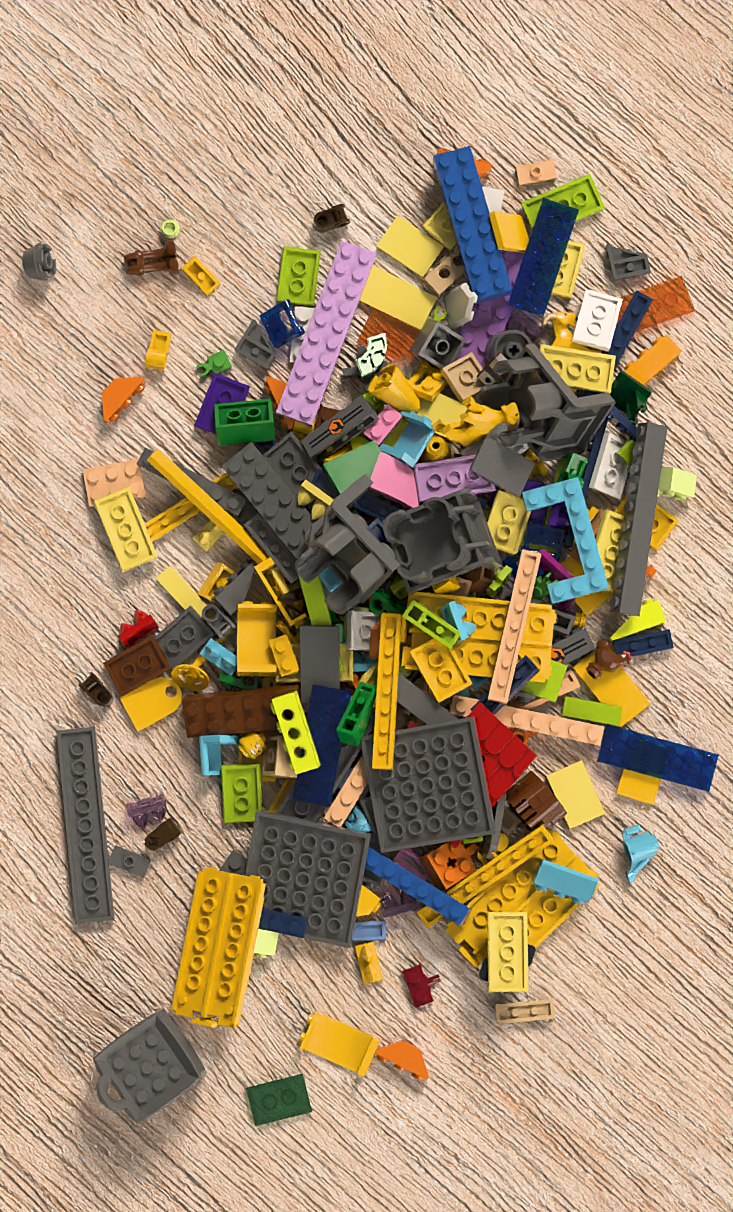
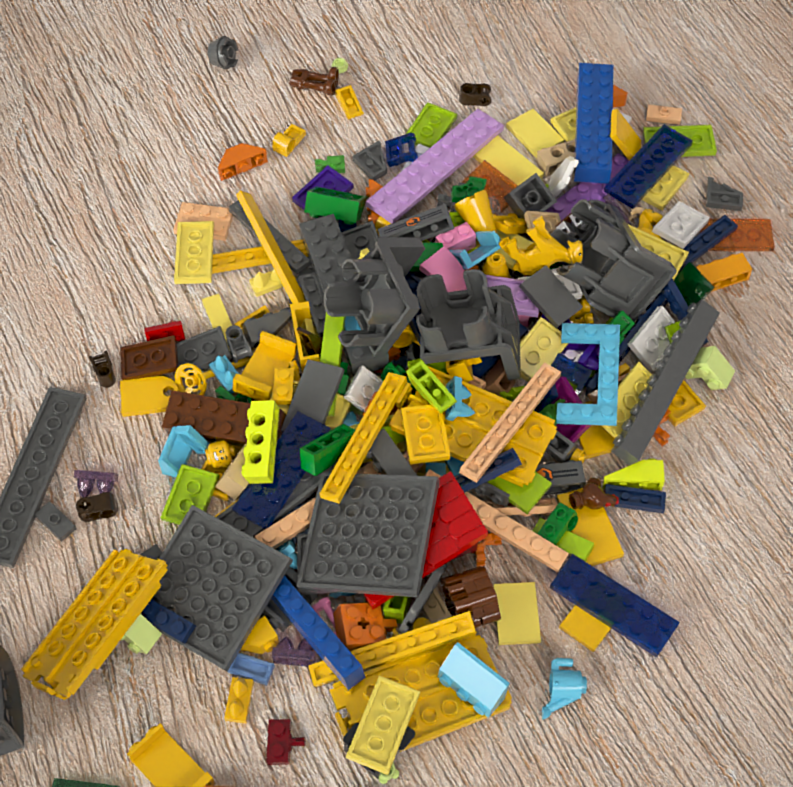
camera: 25 degrees right, 25 degrees down
none -> green plate [537,502,578,545]

